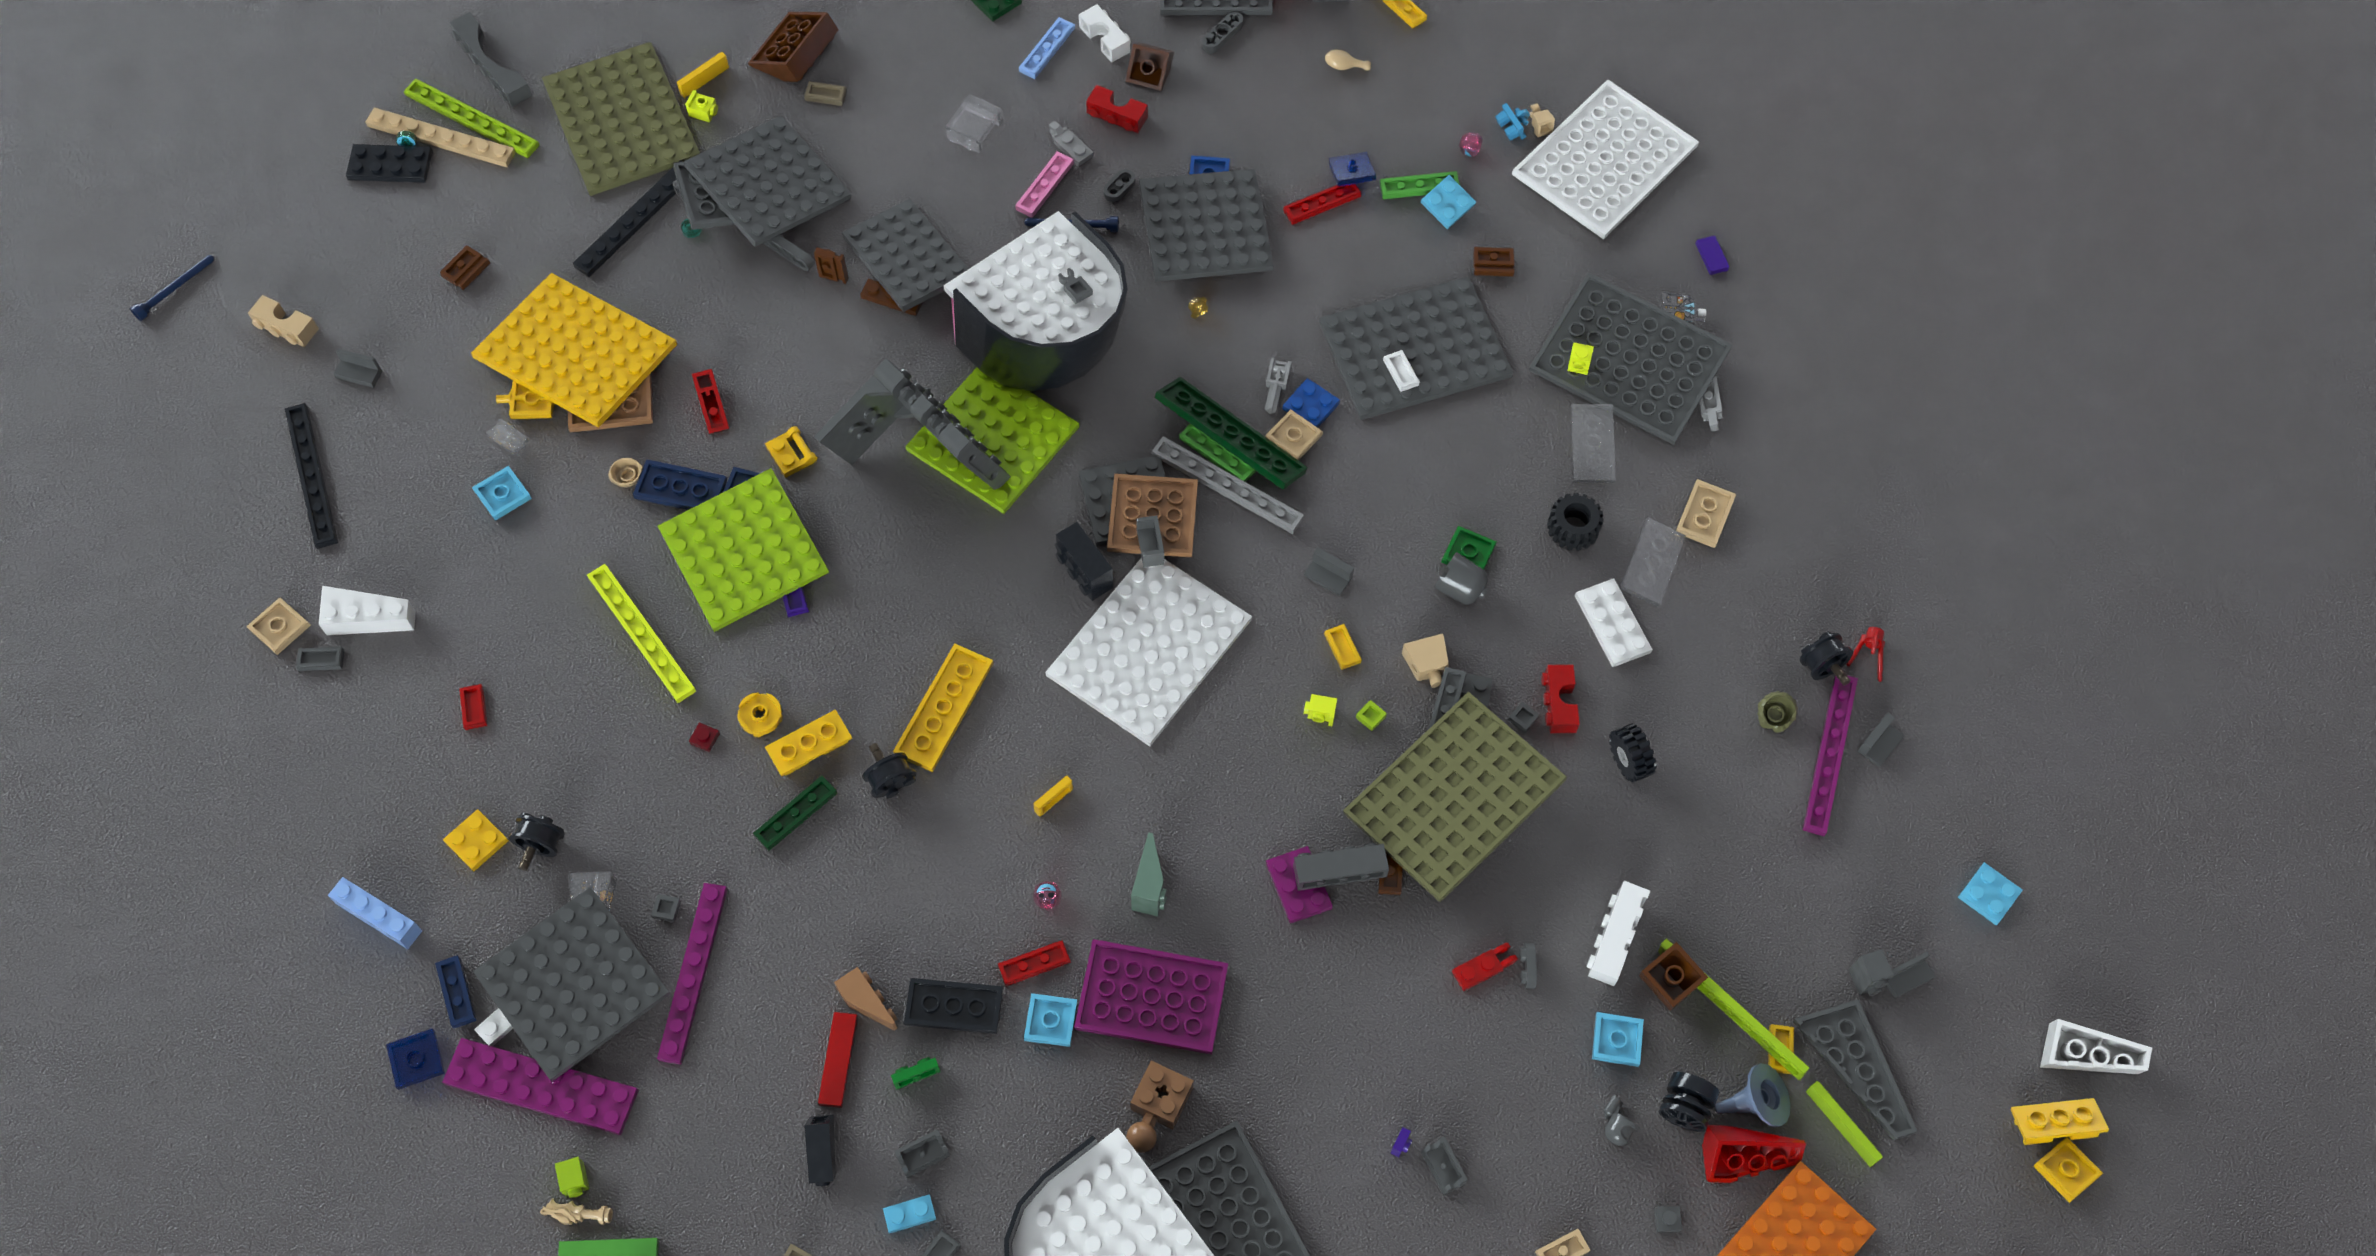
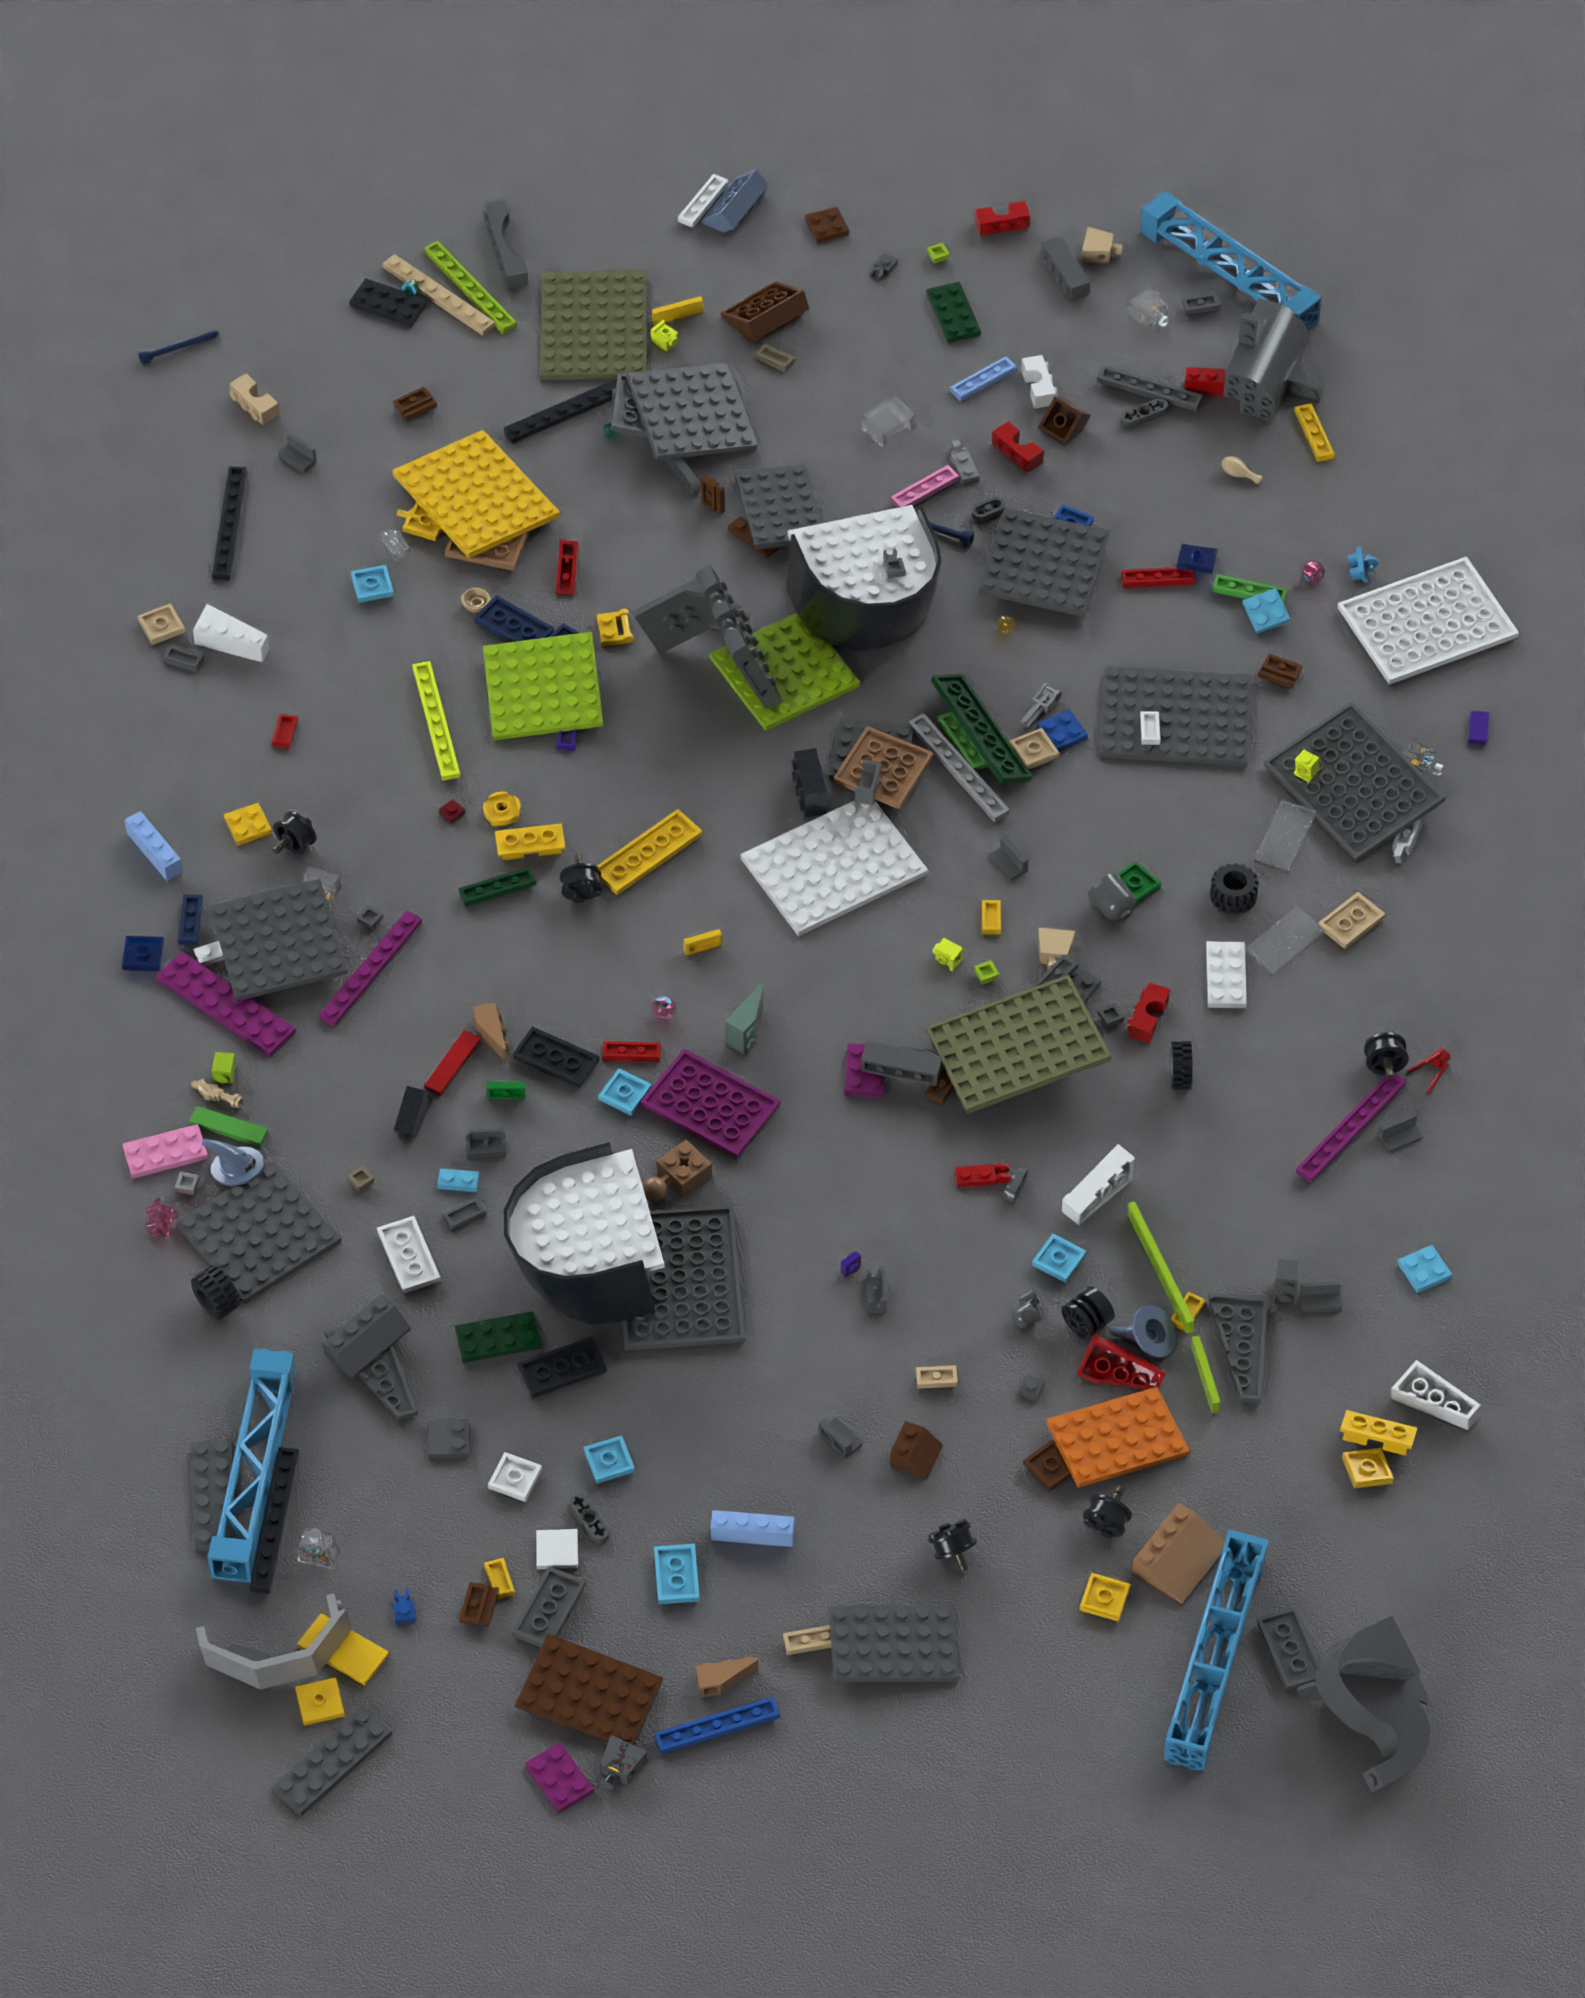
camera: 25 degrees right, 10 degrees down
tan piece [1529,103,1555,138] -> none
reddish brown slope [1639,942,1708,1011] -> none
olive hair [1757,691,1798,733] -> none

